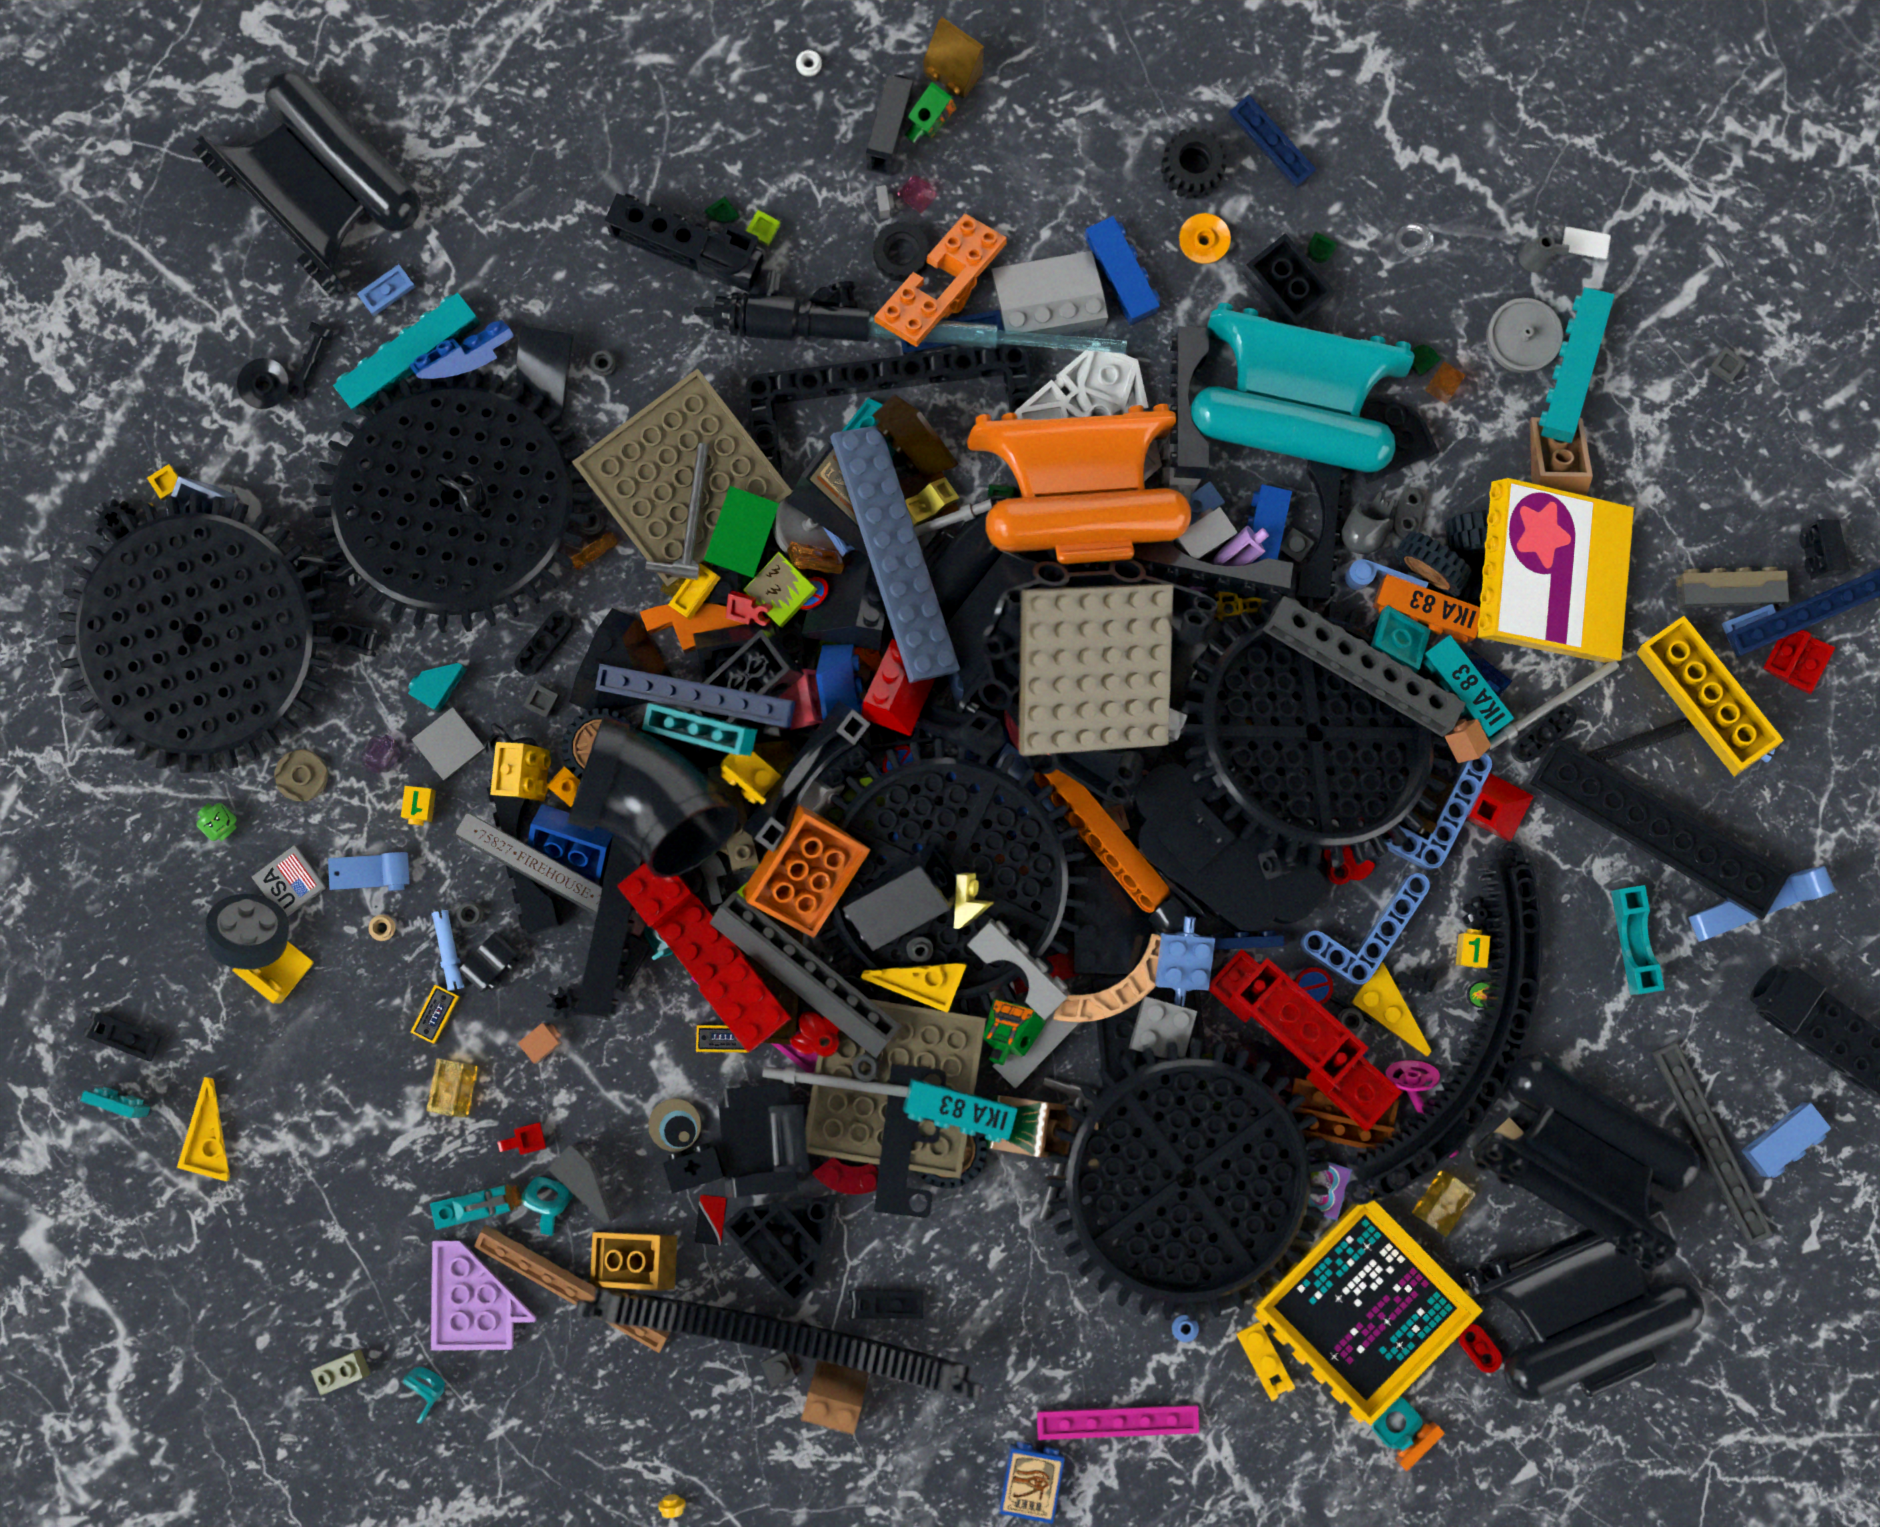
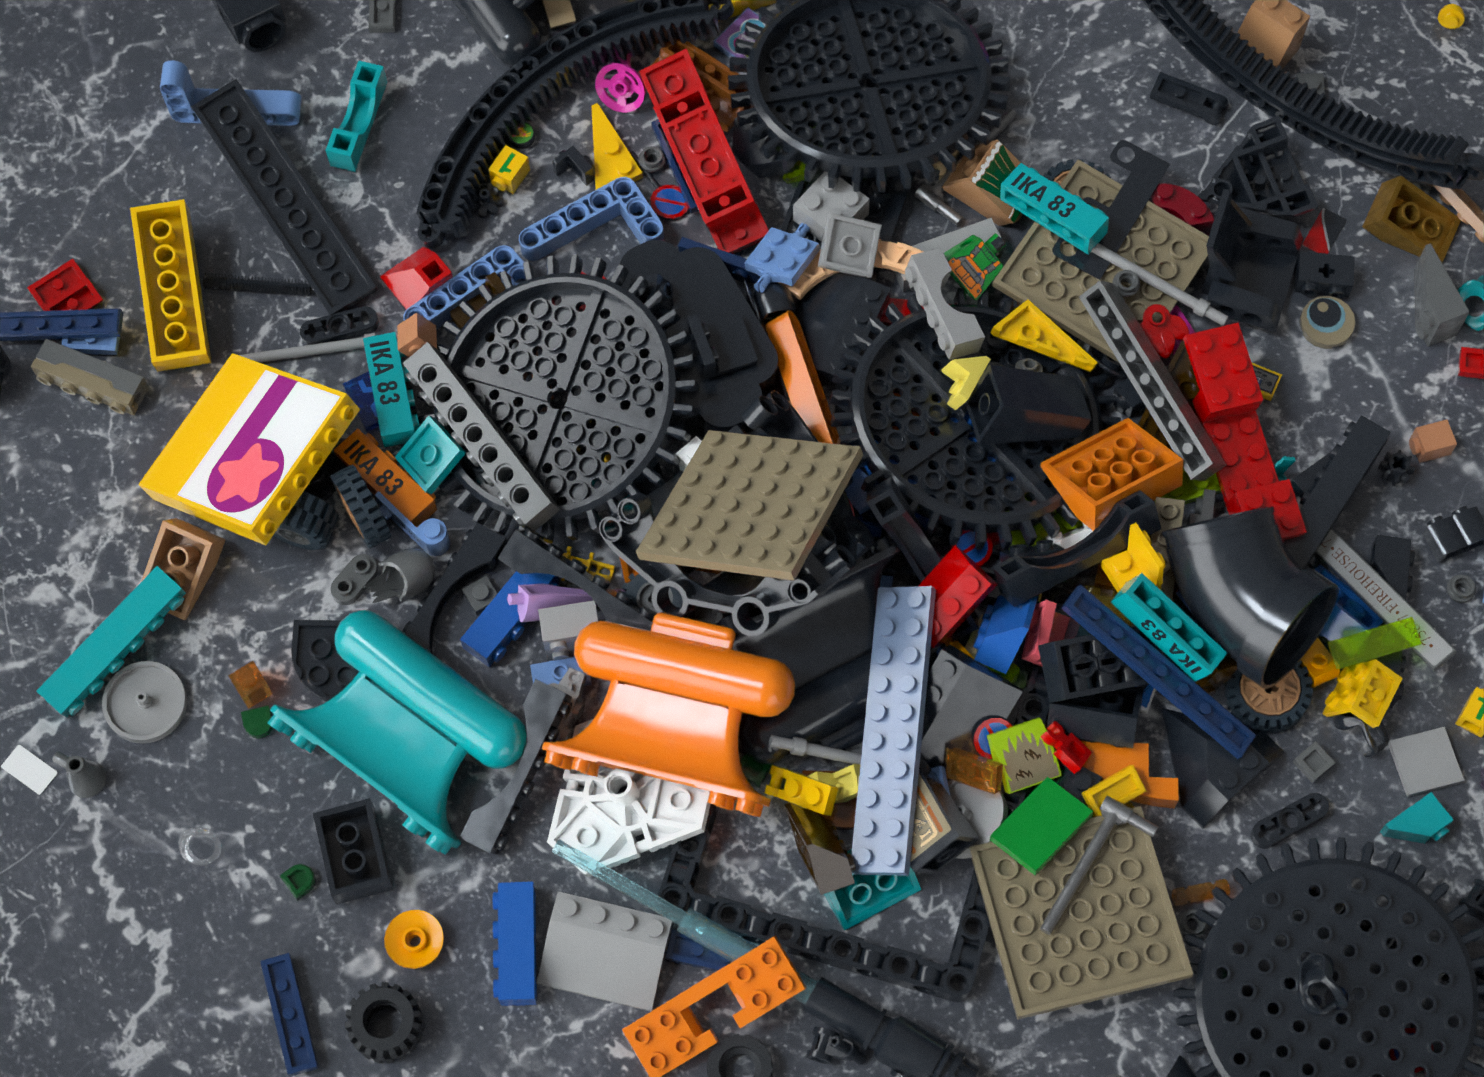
camera: 150 degrees left, 15 degrees down
none -> yellow plate [764,765,839,816]
none -> light grey tile [818,212,882,279]
none -> clear neon green tile [1327,617,1421,670]

